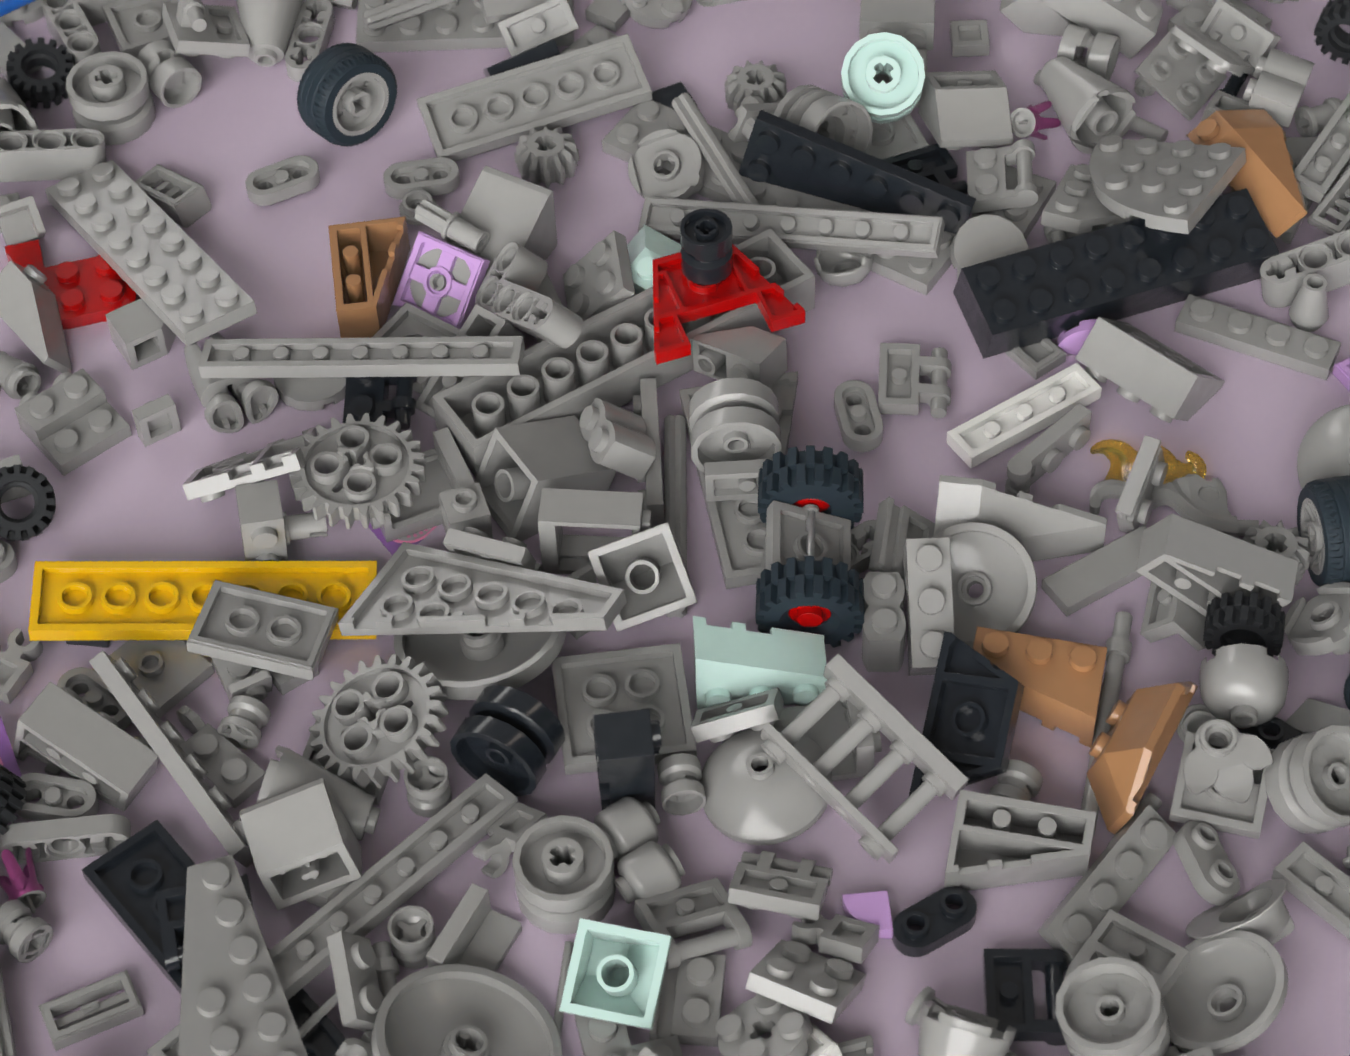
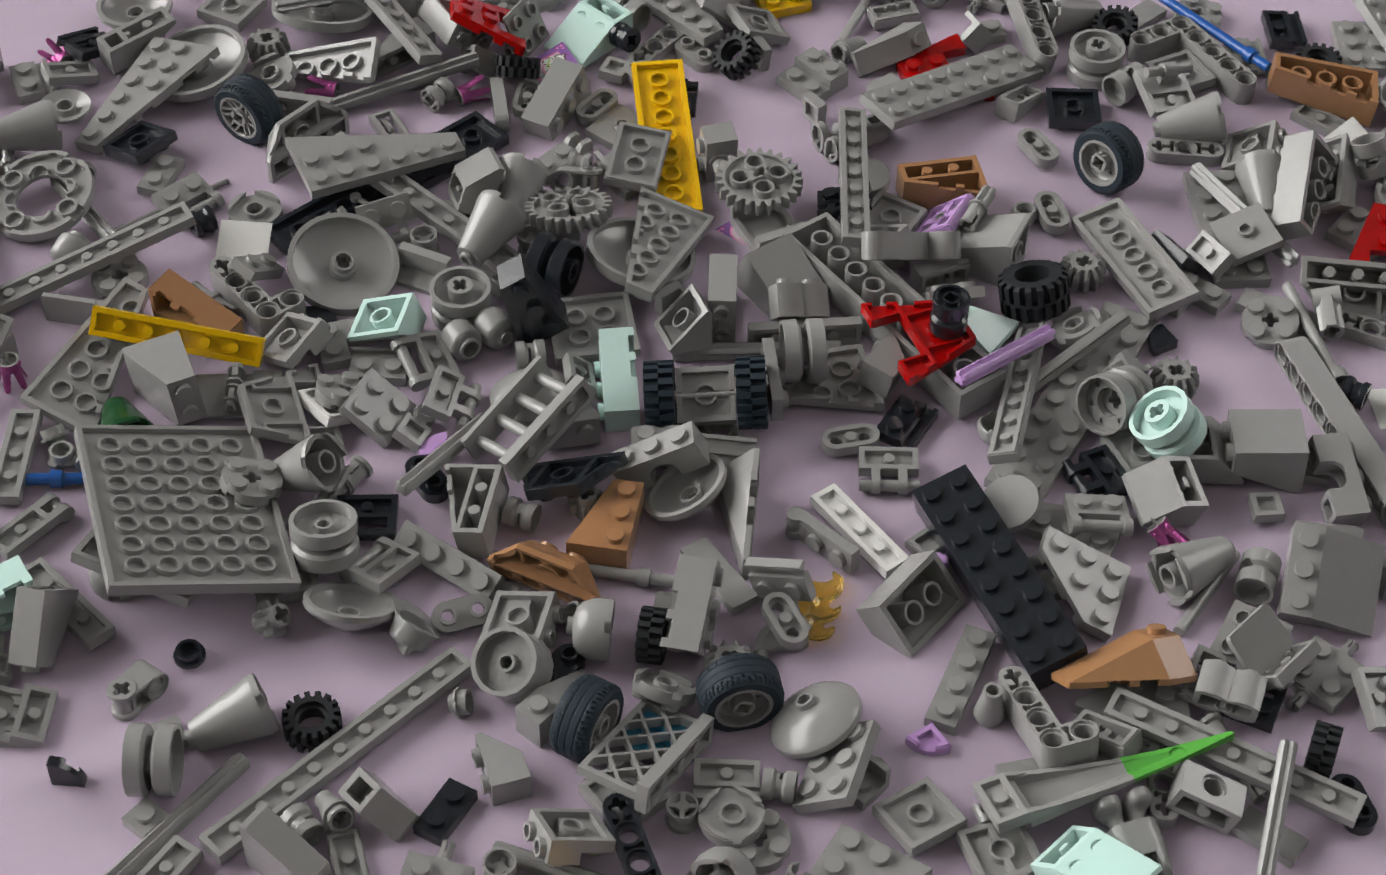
camera: 85 degrees right, 5 degrees down
light grey plate [89,650,254,868] -> none
light grey wing [182,427,317,503] -> none
light grey brick [439,482,493,539] -> none
light grey plate [443,527,544,572] -> none
black wing [739,110,976,234] -> none
light grey plate [1089,135,1246,234] -> none
light grey plate [1183,719,1273,804] -> none
none -> light grey axle [395,413,484,496]
none -> light grey cone [457,189,527,267]
none -> light grey piece [549,166,603,192]
none -> light grey plate [761,592,809,650]
none -> black plate [877,394,939,447]
none -> lavender axle [954,324,1056,387]
none -> black tyre [997,260,1071,323]
none -> black plate [1045,88,1102,130]

